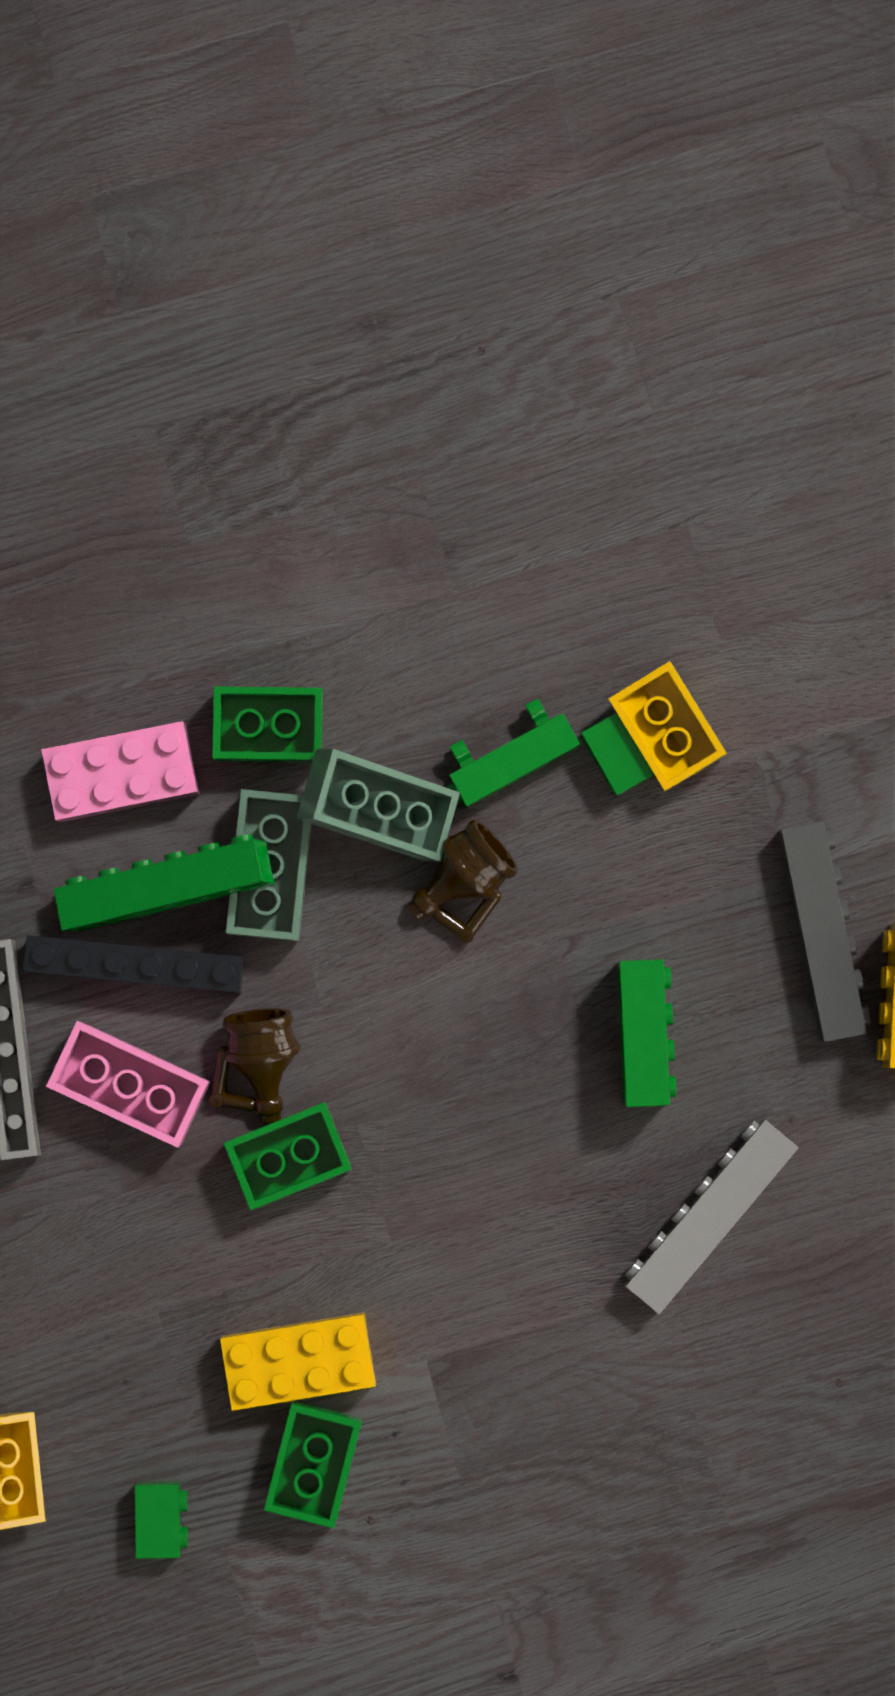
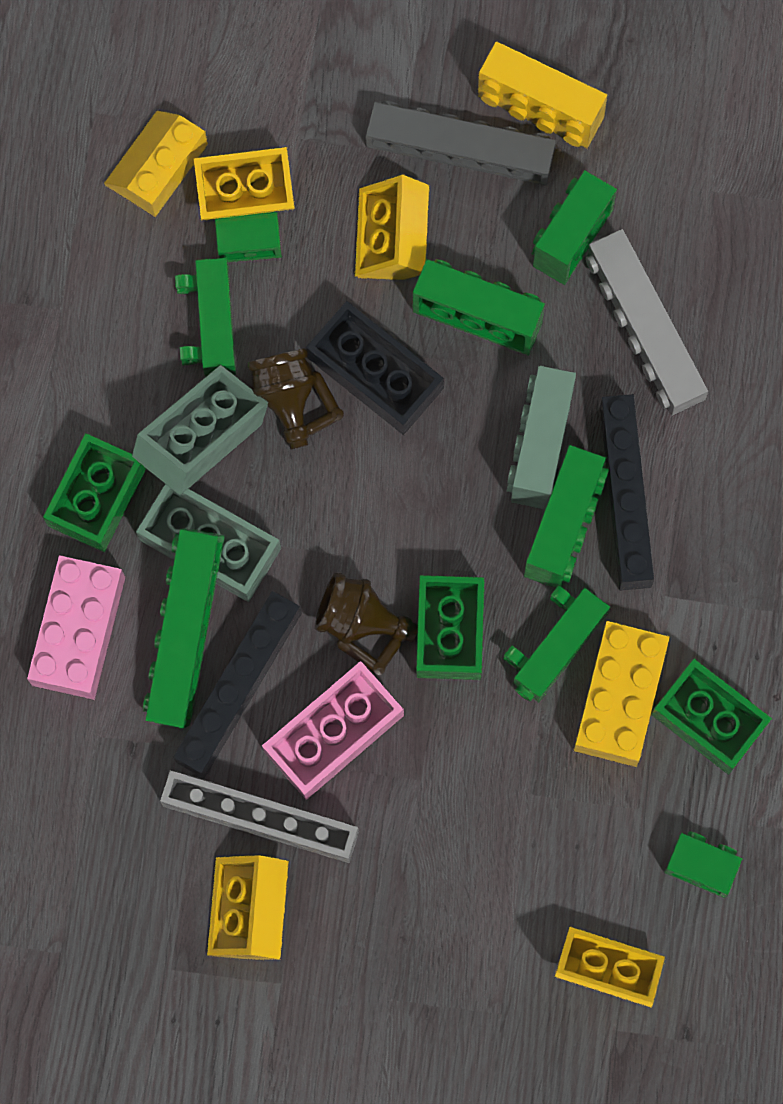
camera: 60 degrees left, 10 degrees down
none -> yellow slope [104,111,208,217]
none -> black brick [306,301,444,435]
none -> yellow slope [355,175,429,280]
none -> green brick [503,585,610,703]
none -> sand green brick [506,366,576,510]
none -> green brick [524,445,609,588]
none -> green brick [531,170,617,285]
none -> black brick [600,394,654,591]

